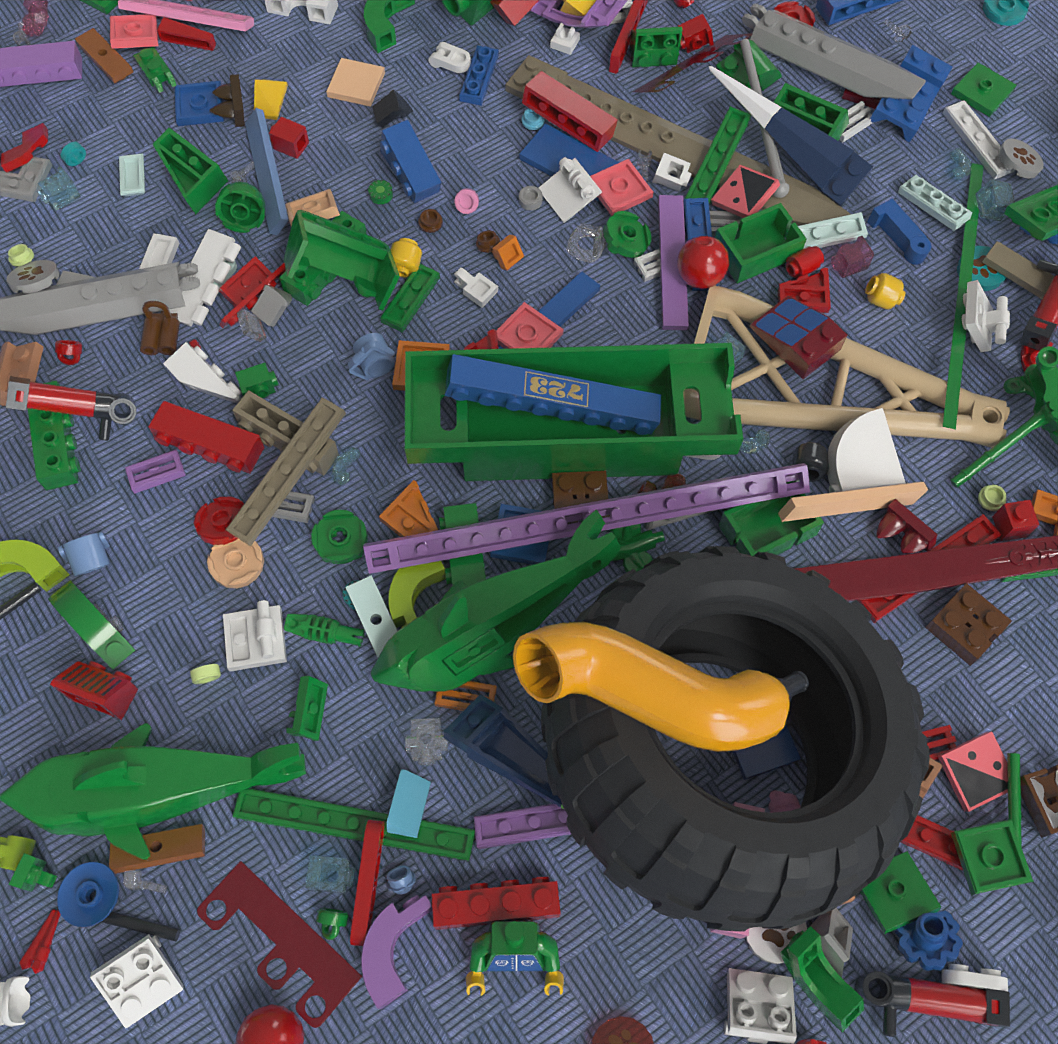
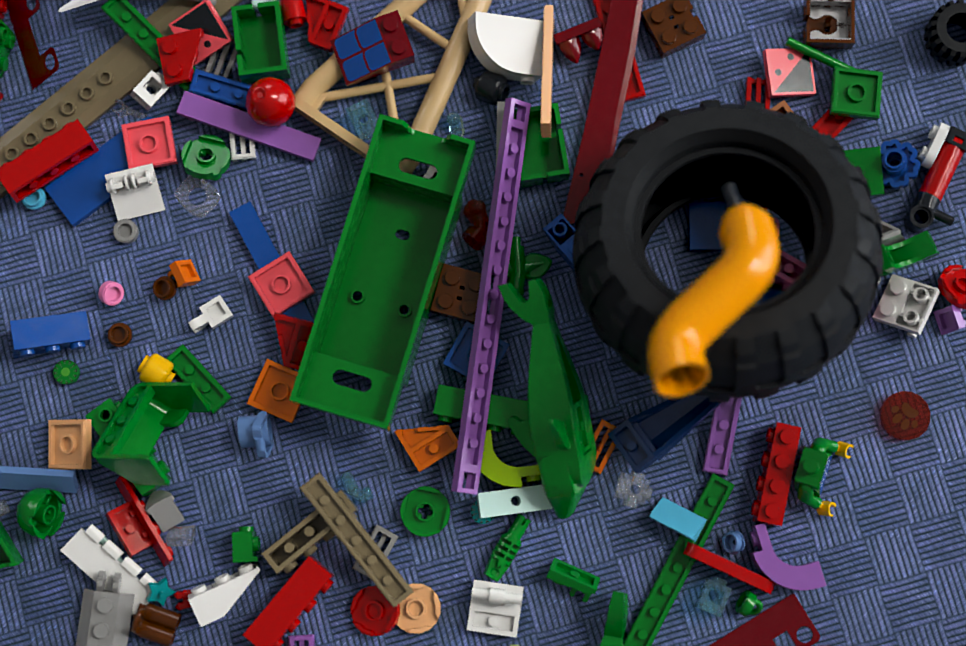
camera: 65 degrees left, 15 degrees up
white tile [139,234,180,269] -> none
blue brick [445,354,661,435] -> none
none -> teal piece [146,577,176,606]
none -> red wing [156,28,204,87]

